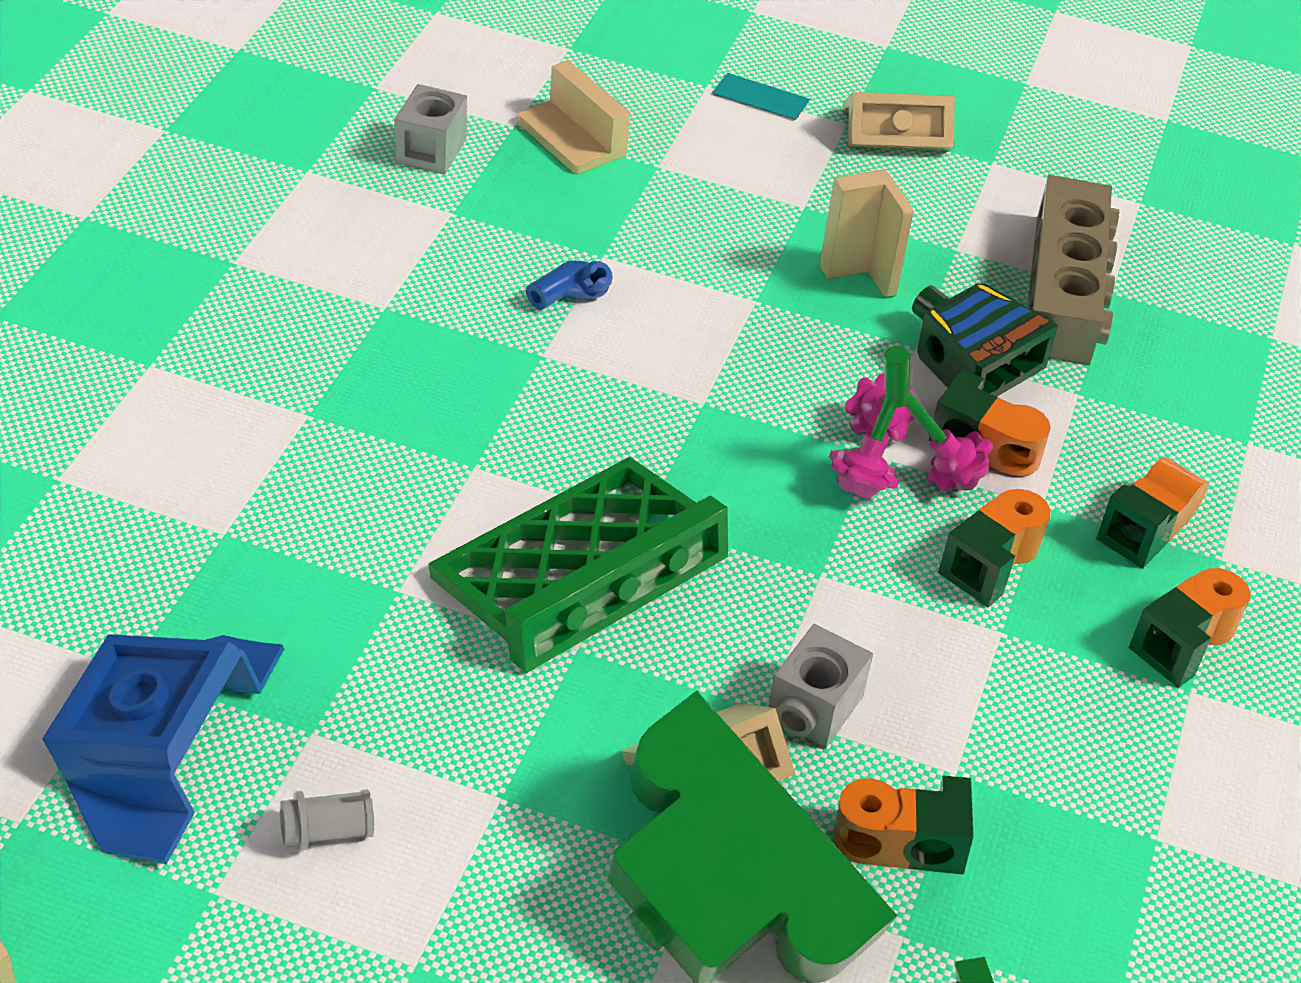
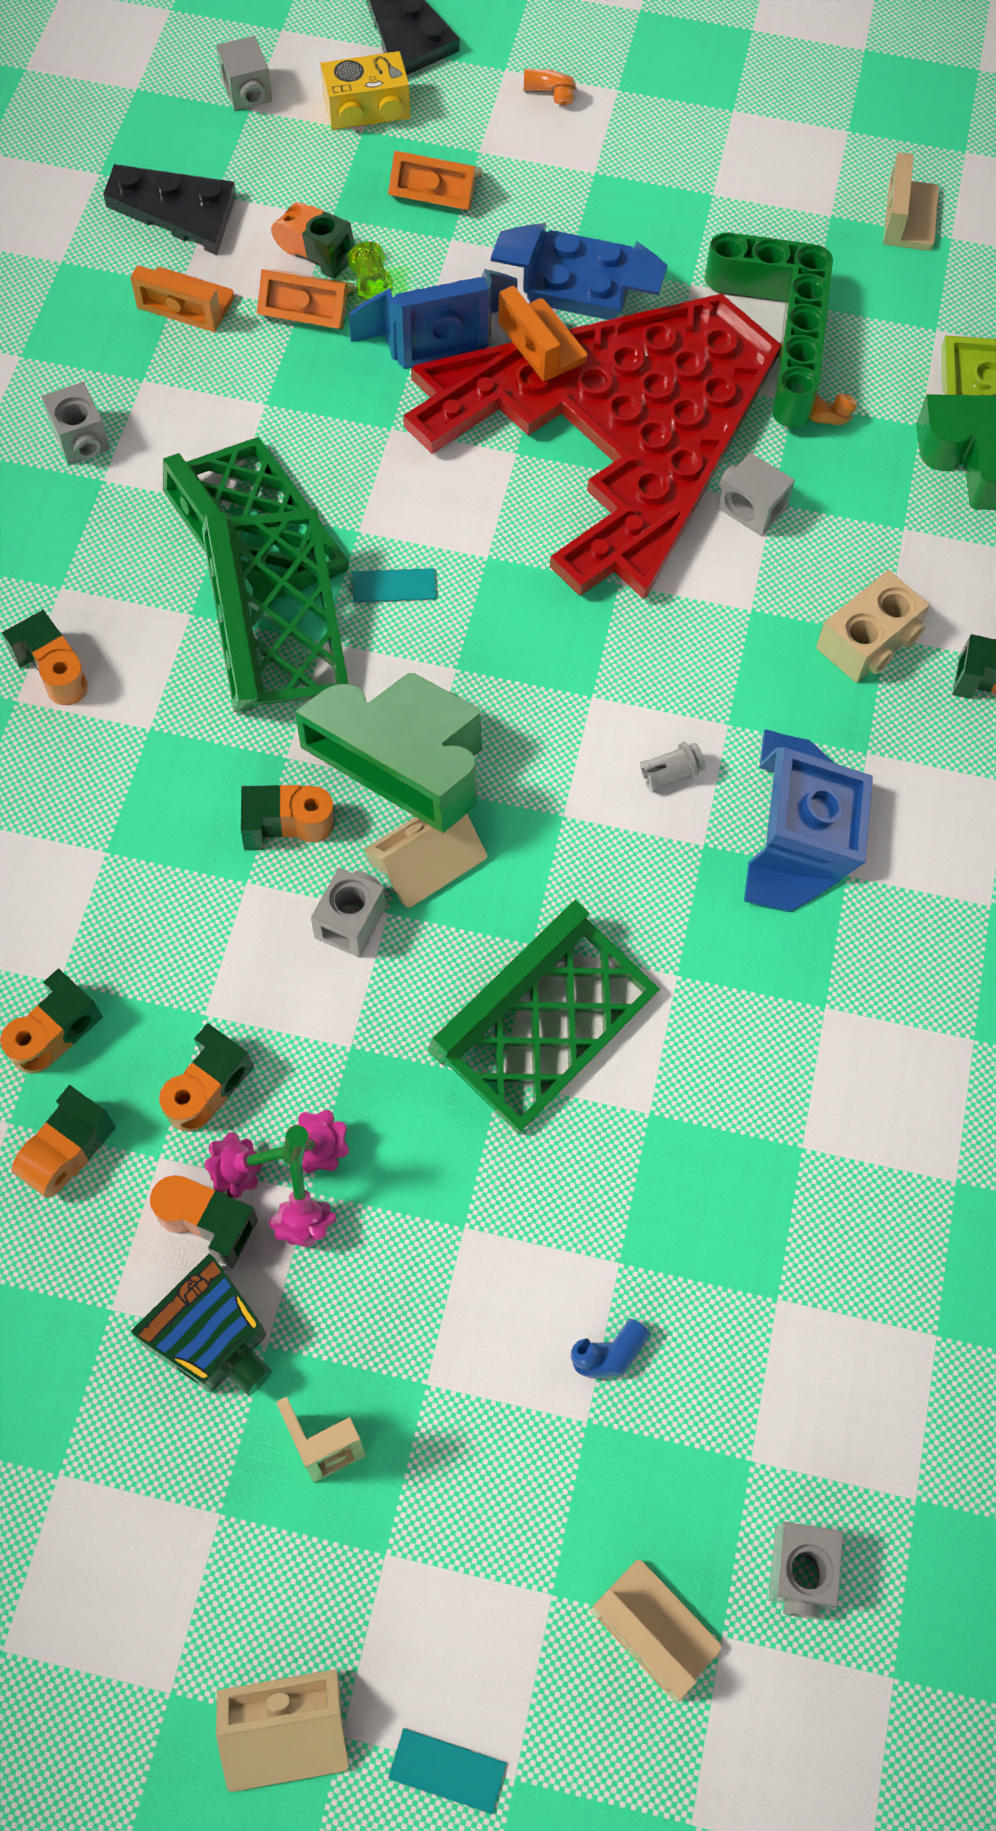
camera: 175 degrees right, 20 degrees up
dark tan brick [1027,174,1119,365] -> none

